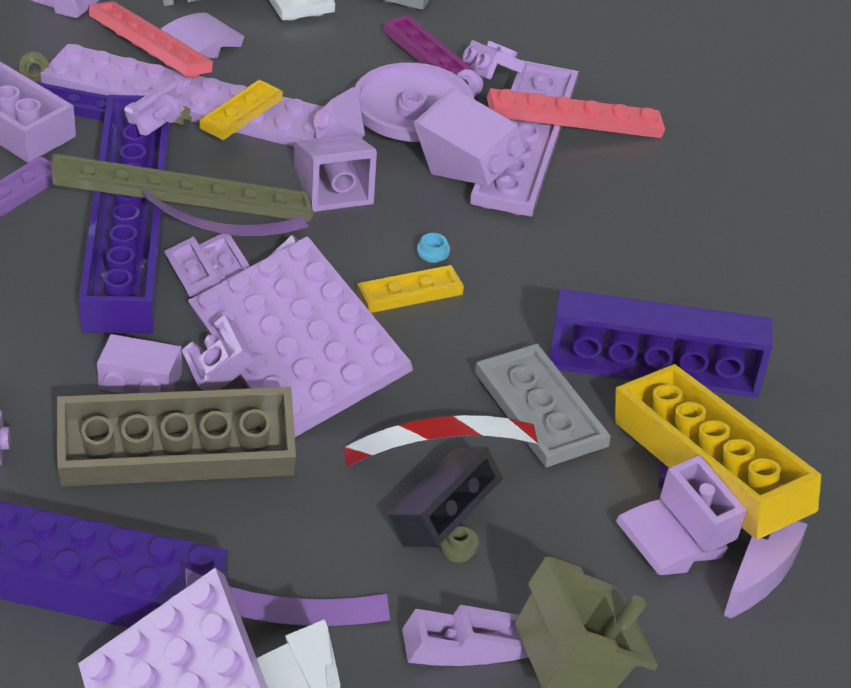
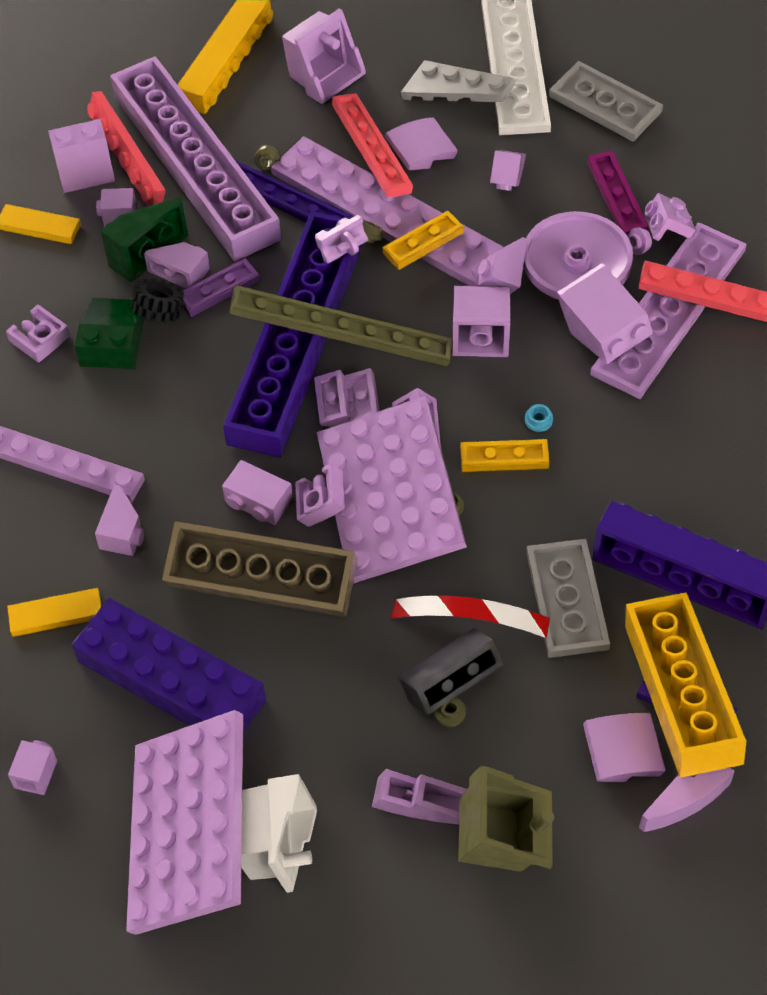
camera: 25 degrees right, 15 degrees up
medium lavender sticker [141,186,309,236] -> none
medium lavender sticker [186,568,390,626] -> none
lavender brick [660,455,747,554] -> none
none -> lavender slope [490,150,526,191]

